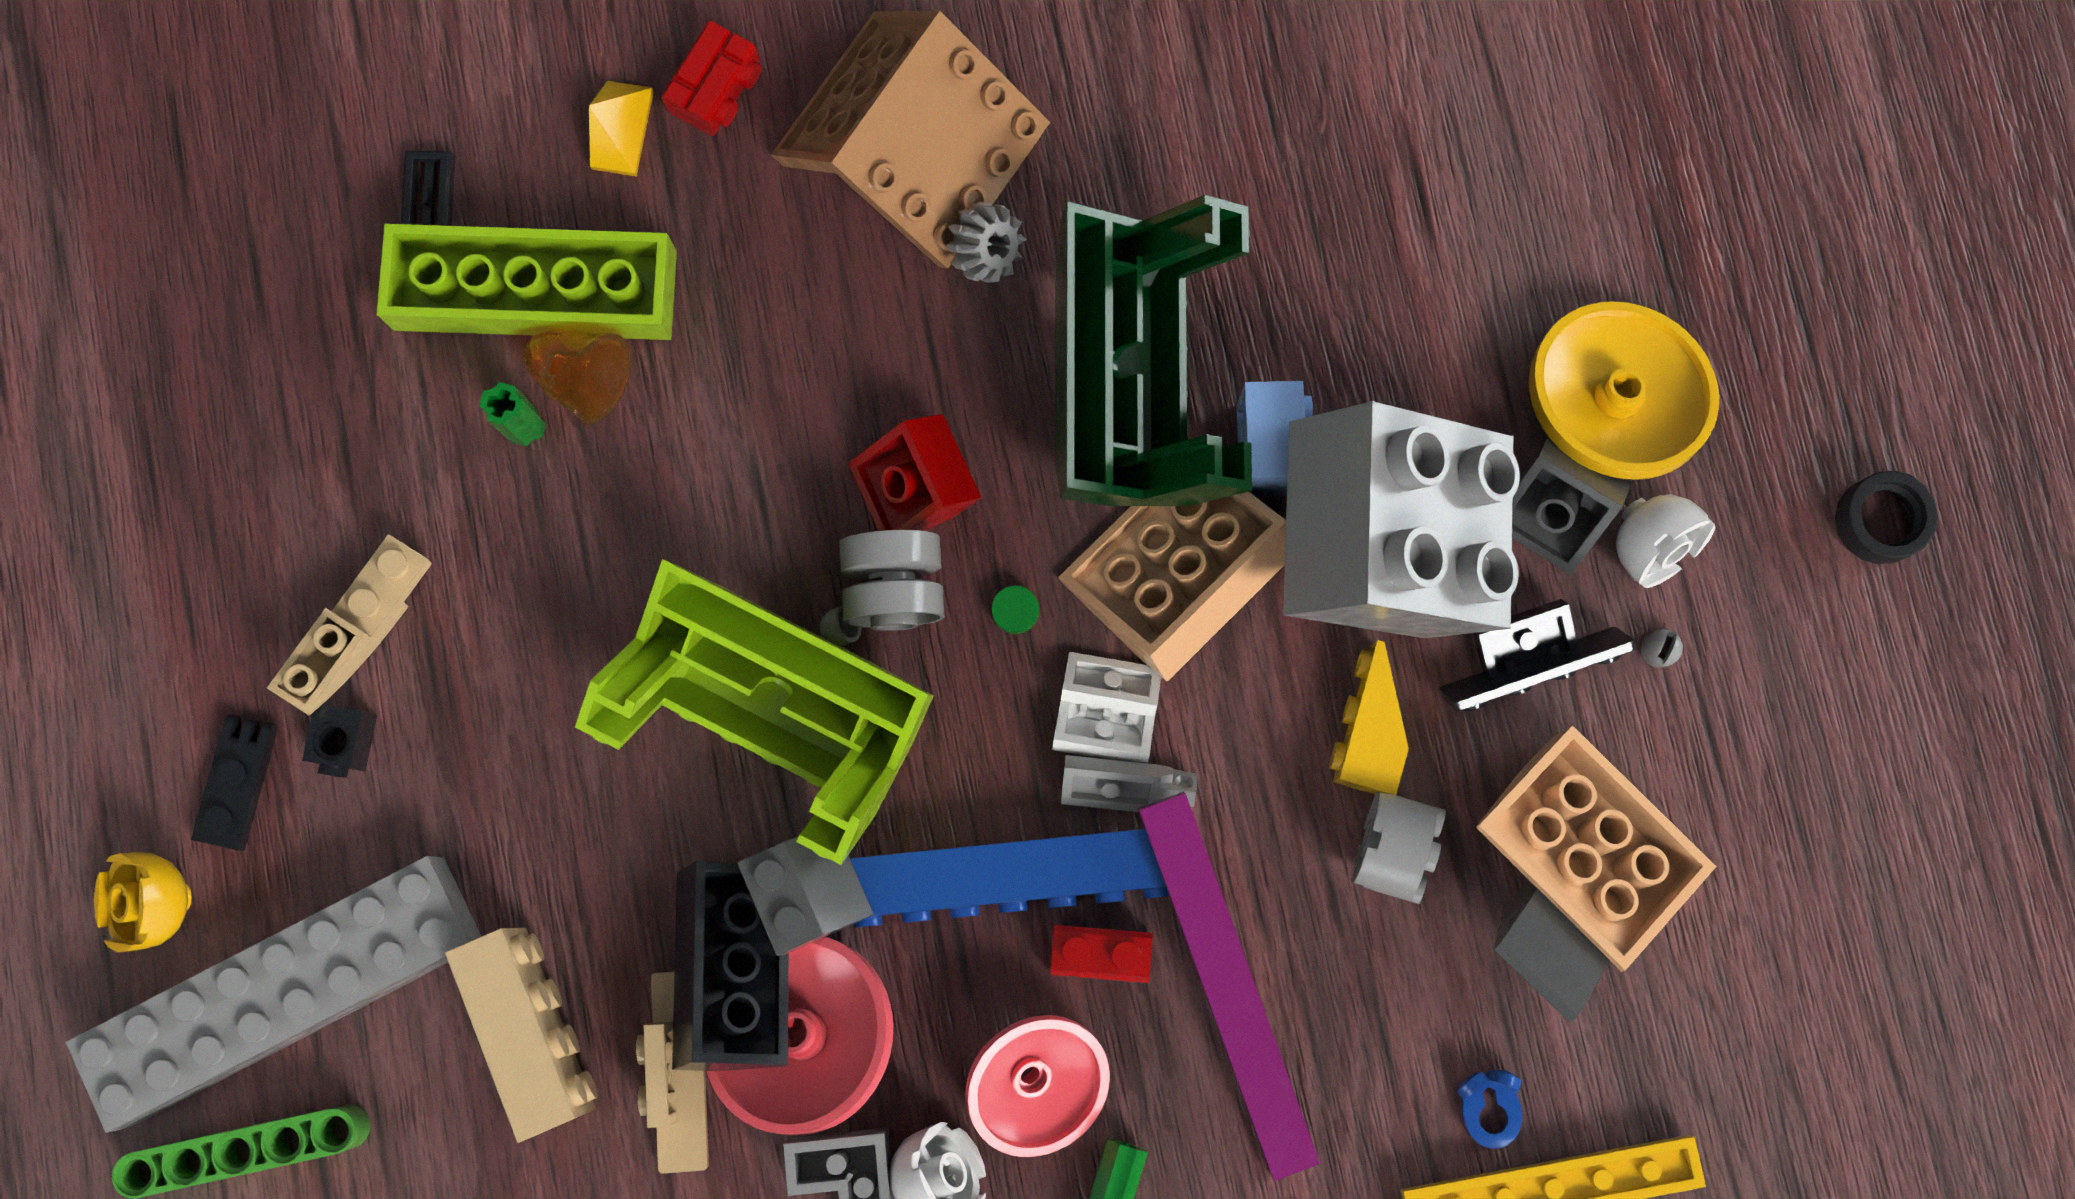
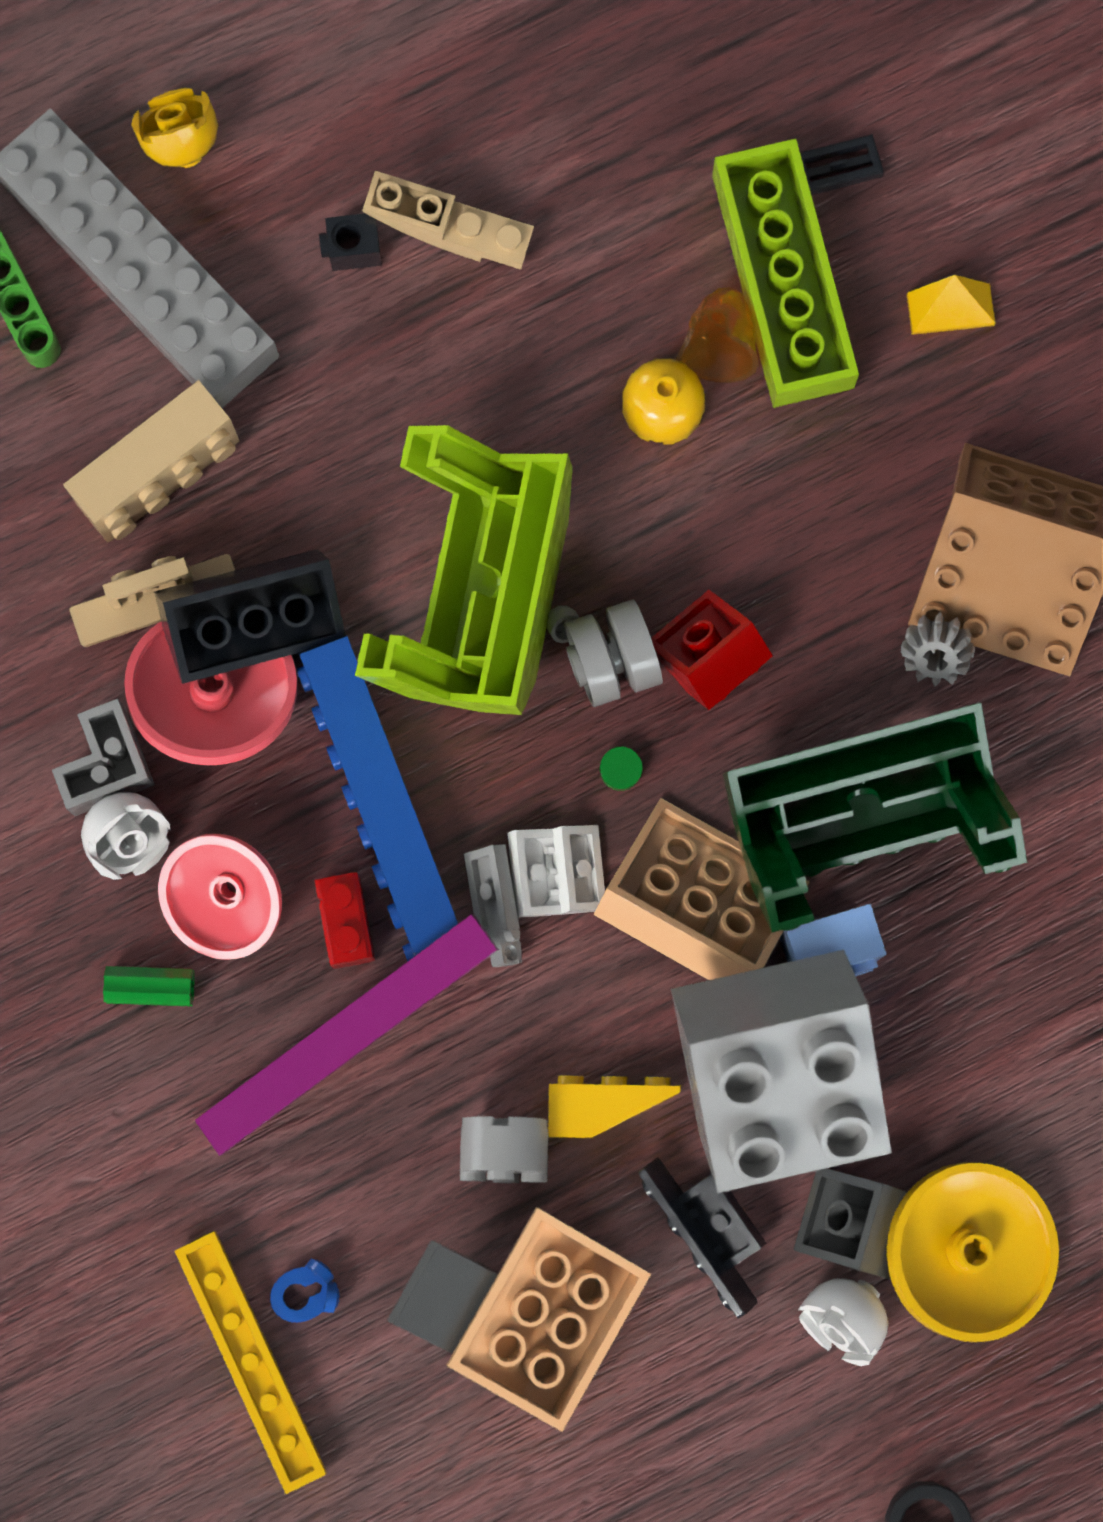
camera: 75 degrees right, 0 degrees up
black hinge [191,714,277,851] -> none
green axle [479,382,546,447] -> none
red brick [661,20,762,136] -> none
dark grey slope [737,836,874,956] -> none
light grey hinge [1641,629,1683,668] -> none
none -> yellow cylinder [622,359,705,445]

